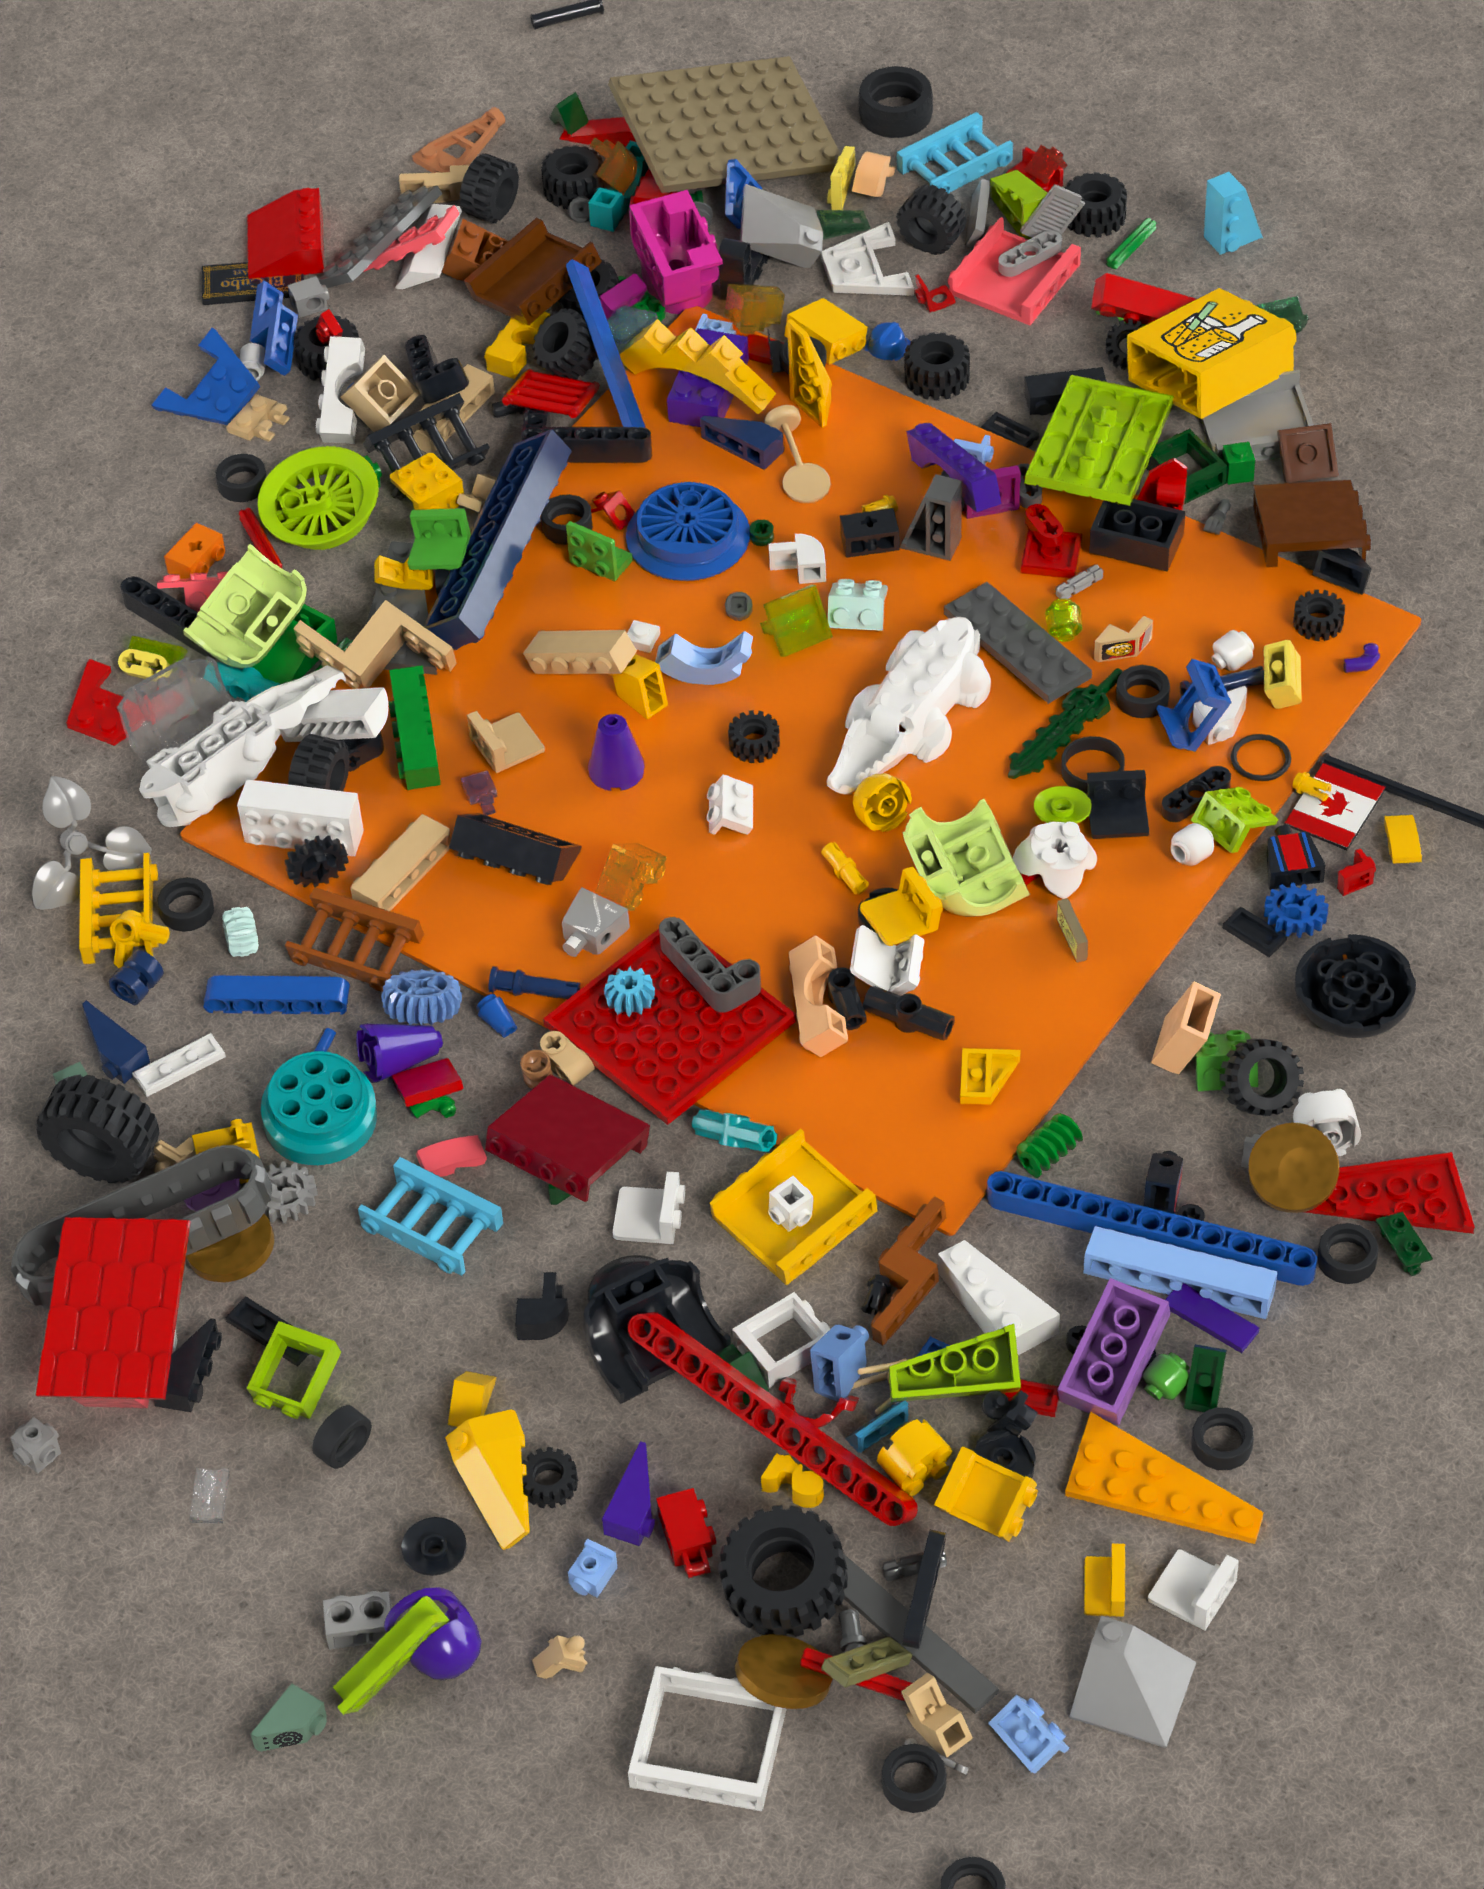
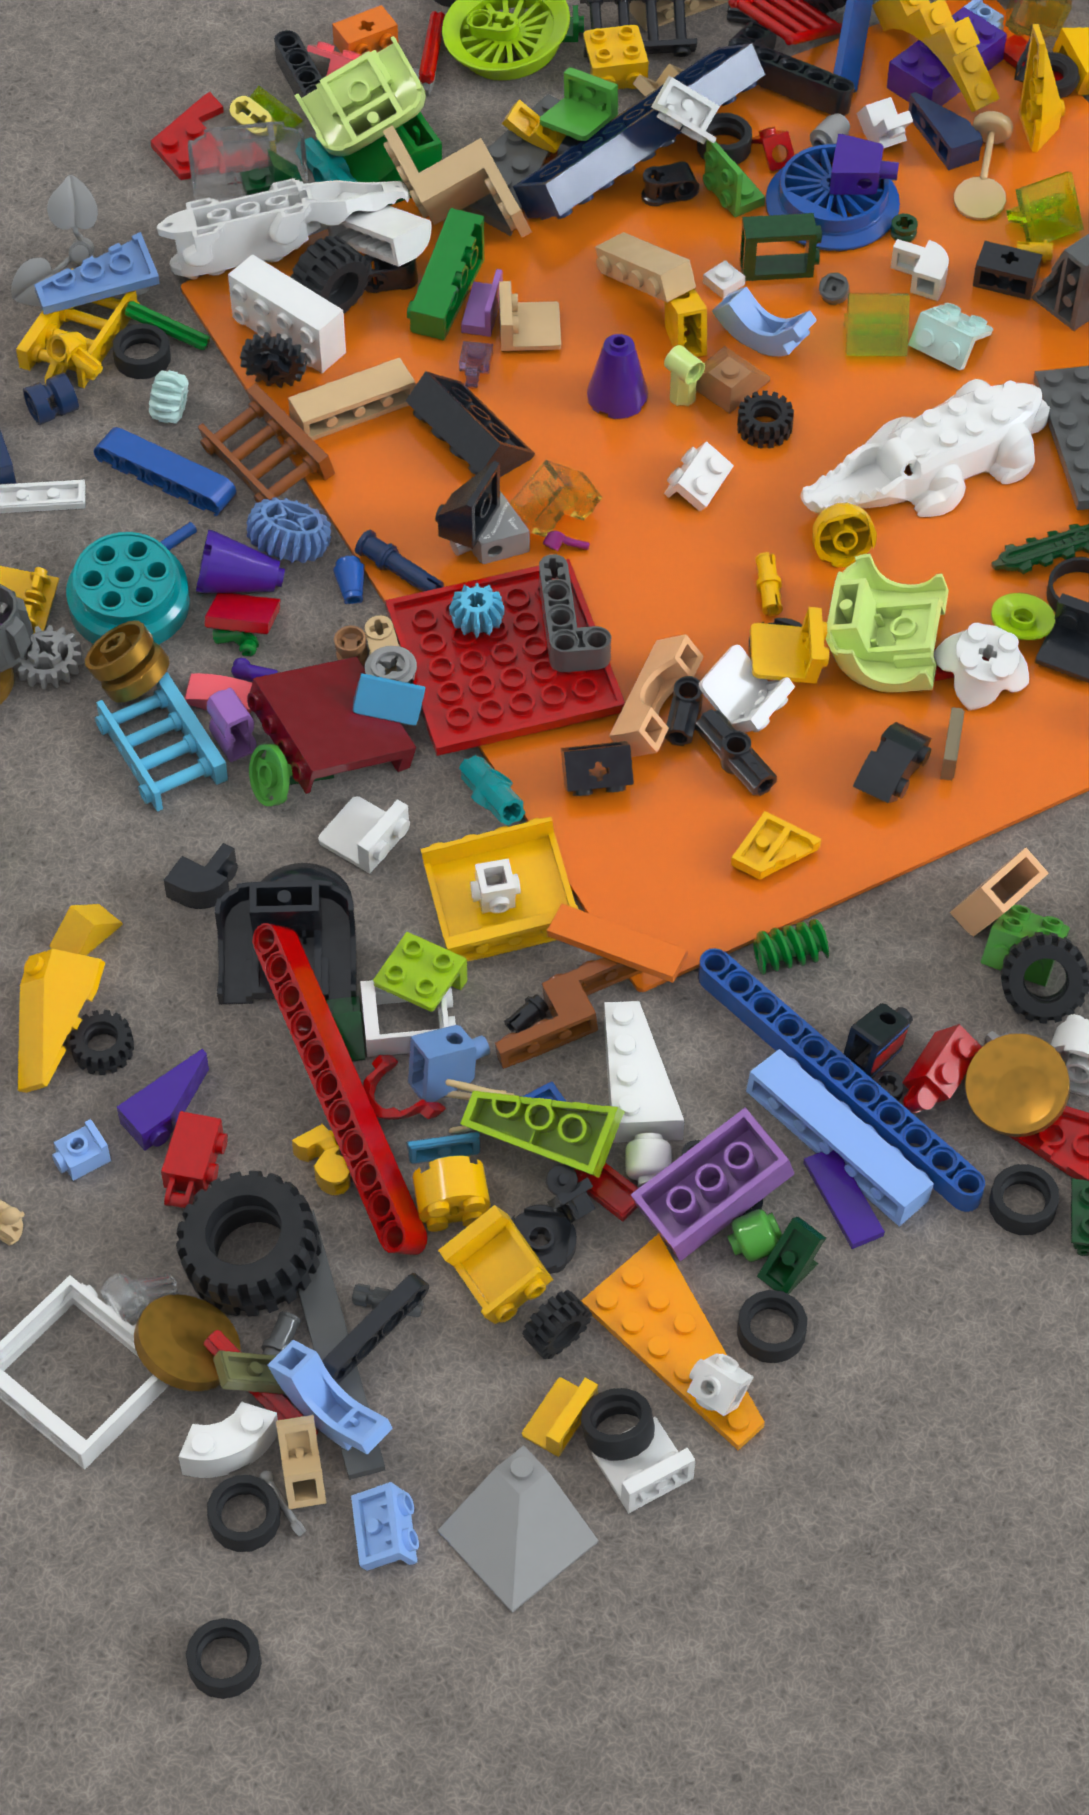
camera: 25 degrees right, 5 degrees up
none -> medium blue wing [34,232,160,315]
none -> pearl gold wheel [85,621,170,703]
none -> clear piece [101,1273,178,1322]
none -> green axle [125,301,210,350]
none -> white brick [179,1402,278,1478]
none -> medium lavender brick [207,687,256,762]
none -> dark purple arm [231,658,278,682]
none -> dark green slope [240,149,304,196]
none -> bright green wheel [249,744,292,806]
none -> light blue arch [268,1340,393,1454]
none -> dark azure slope [353,673,425,726]
none -> light grey gear [365,646,417,683]
none -> lime bracket [373,932,468,1012]
none -> black slope [435,461,500,549]
none -> medium lavender panel [461,269,503,337]
none -> black tyre [522,1290,592,1359]
none -> magenta hand [543,531,590,551]
none -> orange tile [547,904,688,983]
none -> black brick [561,741,634,796]
none -> black tyre [581,1388,655,1461]
none -> white head [625,1133,672,1187]
none -> black piece [641,162,700,206]
none -> white bracket [651,76,720,144]
none -> yellowish green piece [664,345,705,406]
none -> white brick [687,1353,754,1416]
none -> medium nougat slope [696,346,770,414]
none -> dark green window [739,213,822,281]
none -> light grey brick [810,114,850,147]
none -> dark purple torso [829,134,899,195]
none -> black brick [853,722,932,803]
none -> white brick [856,97,913,149]
none -> red brick [902,1024,982,1114]
none -> clear neon green bracket [1006,171,1084,242]

